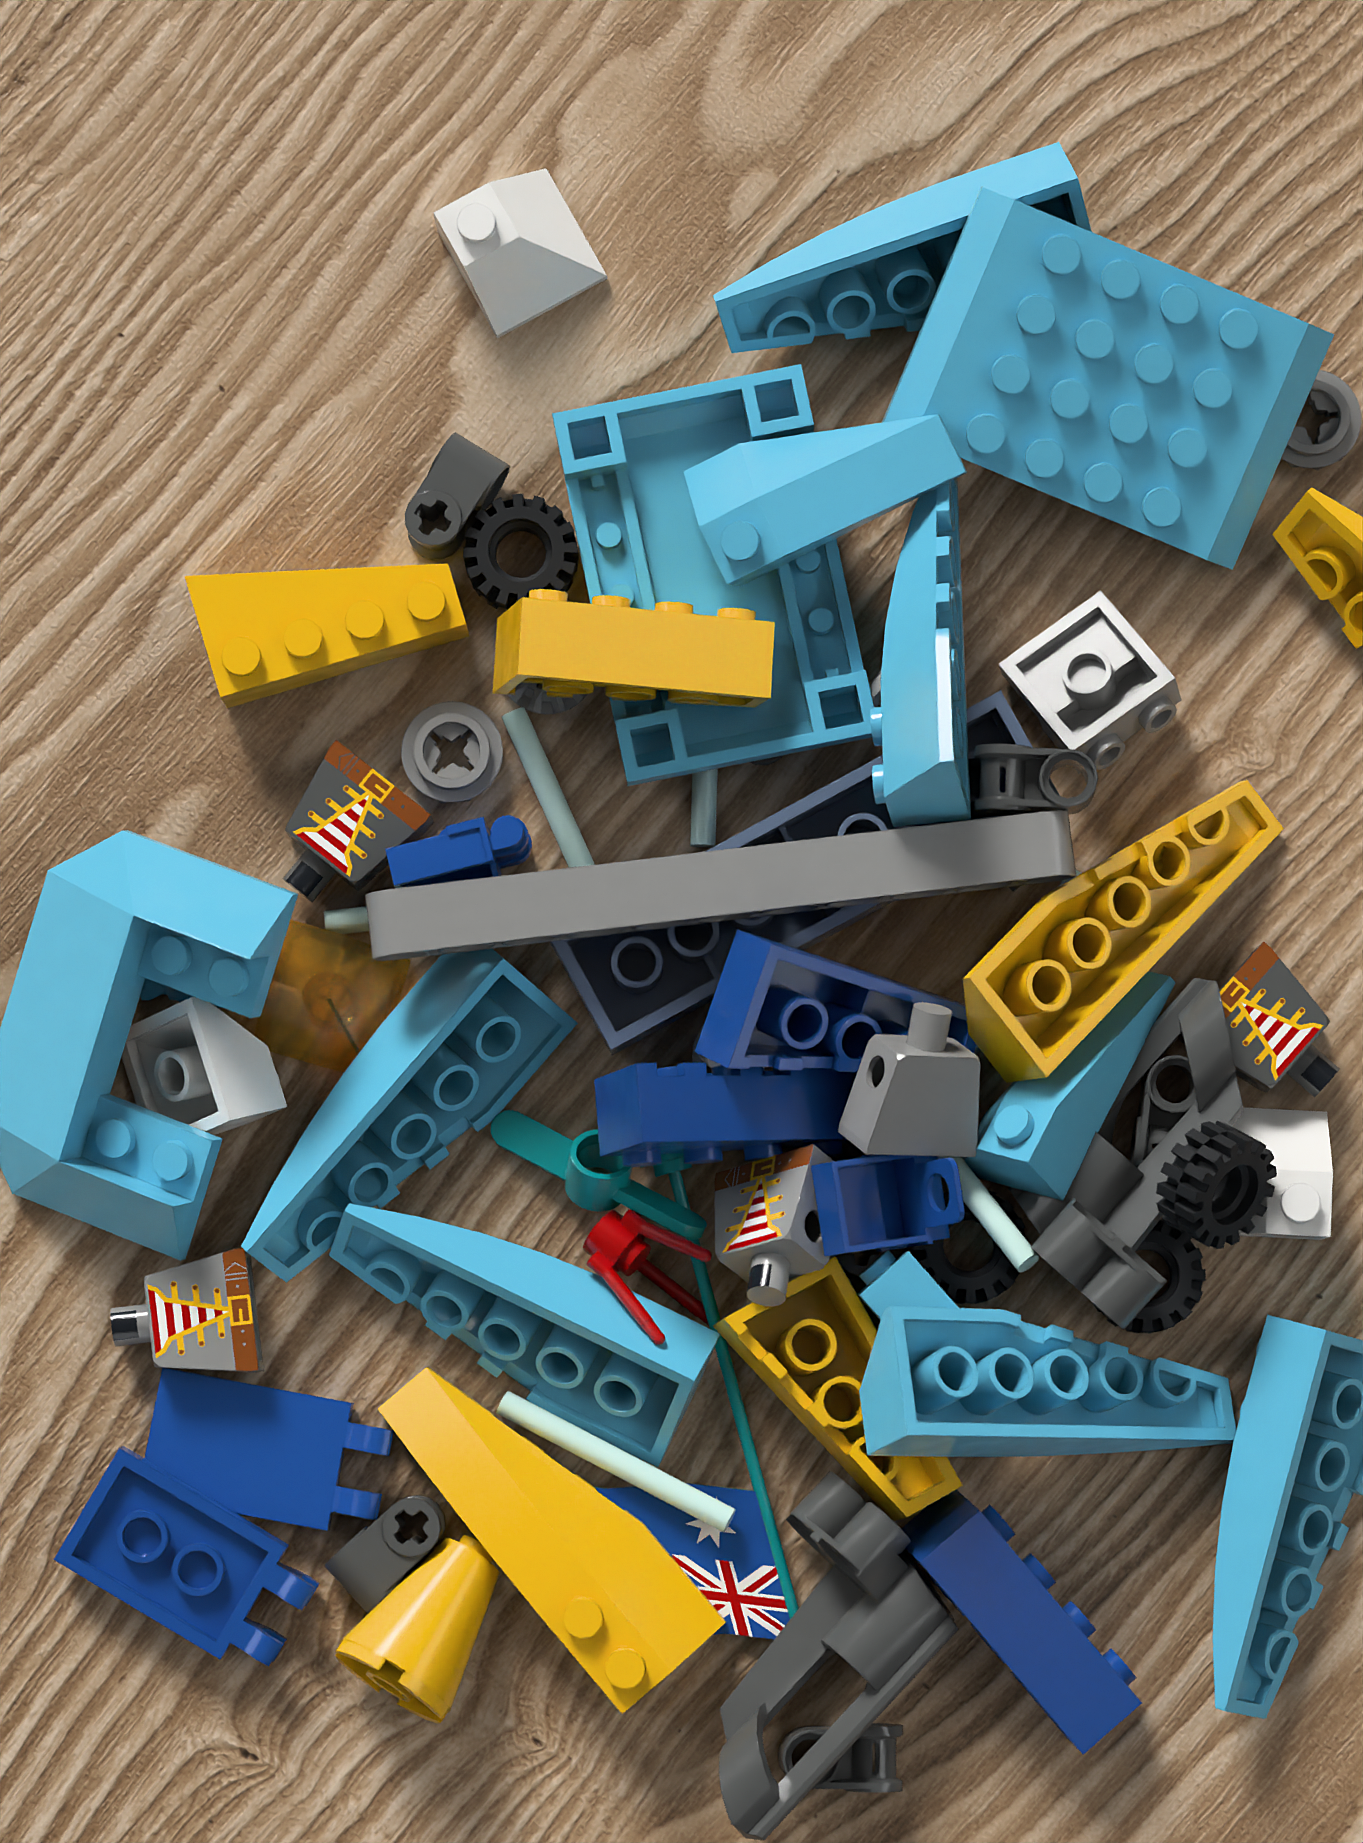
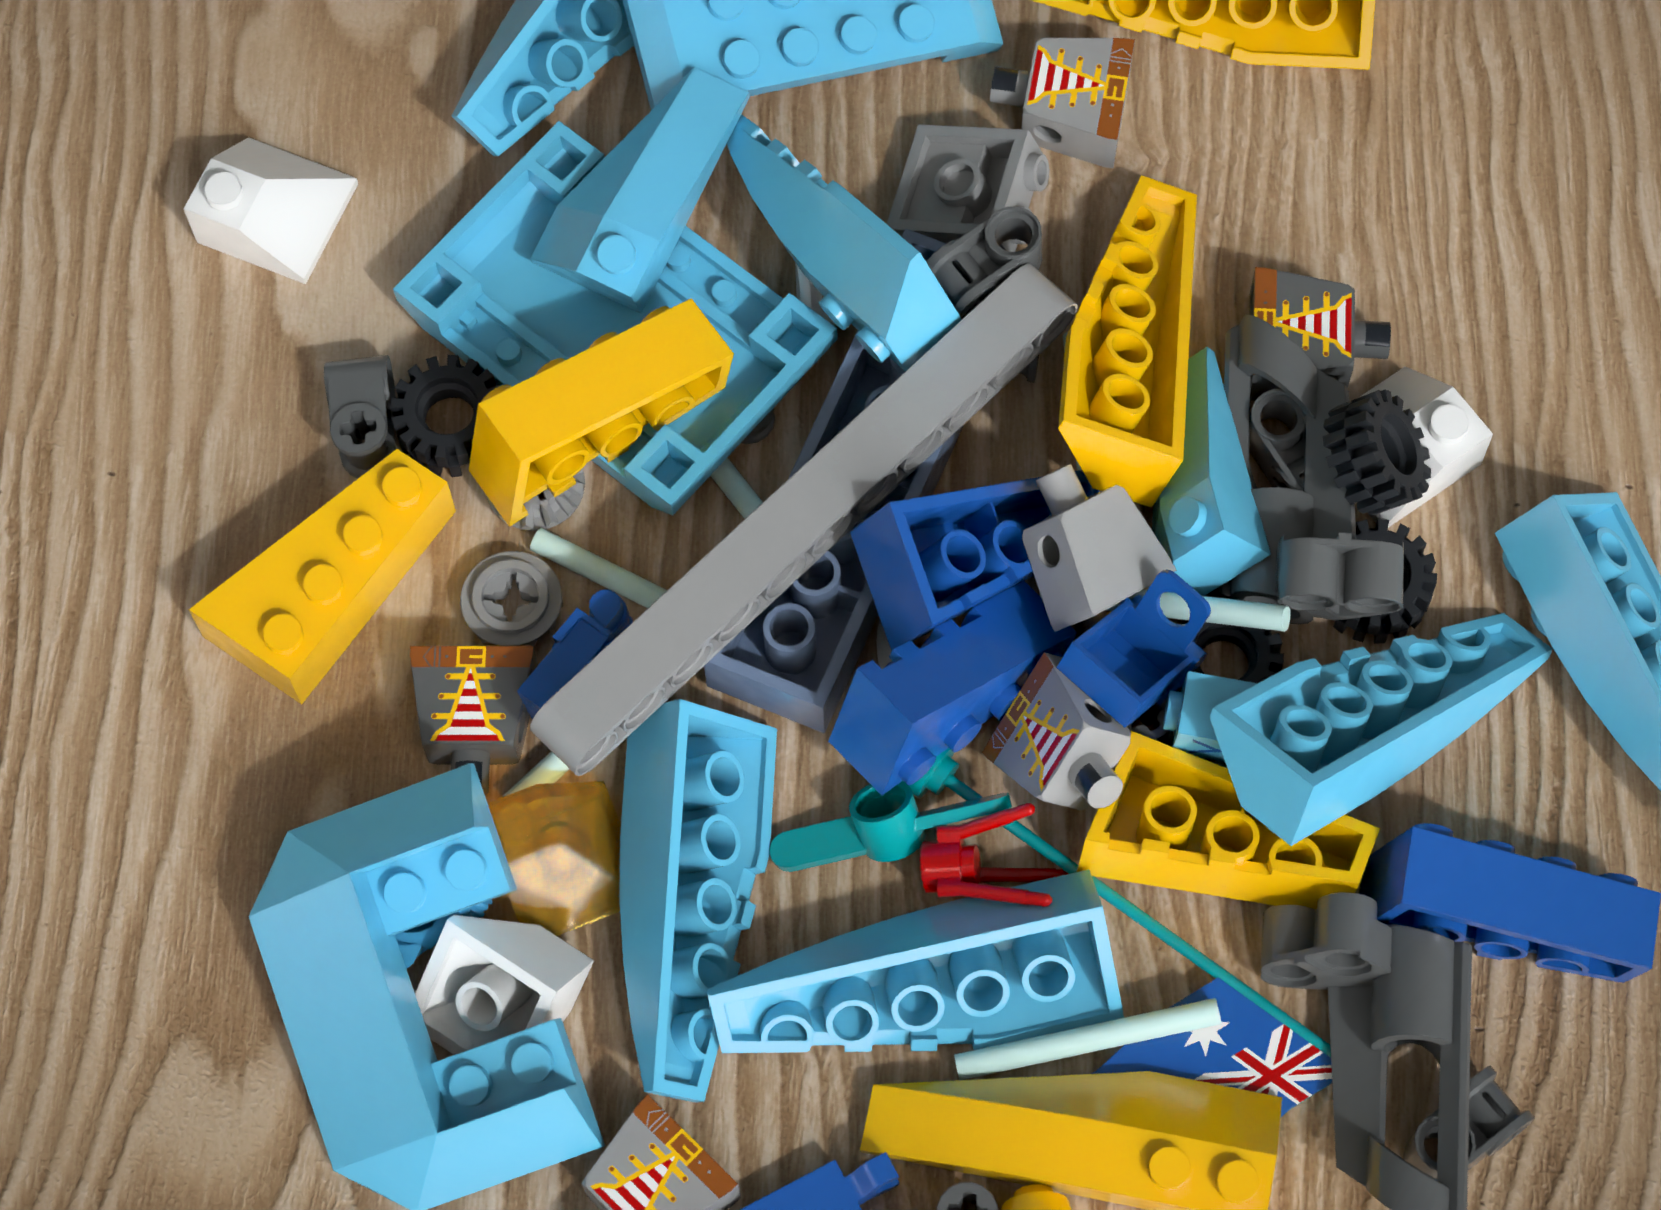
camera: 35 degrees left, 15 degrees down
none -> torso [990,38,1135,169]

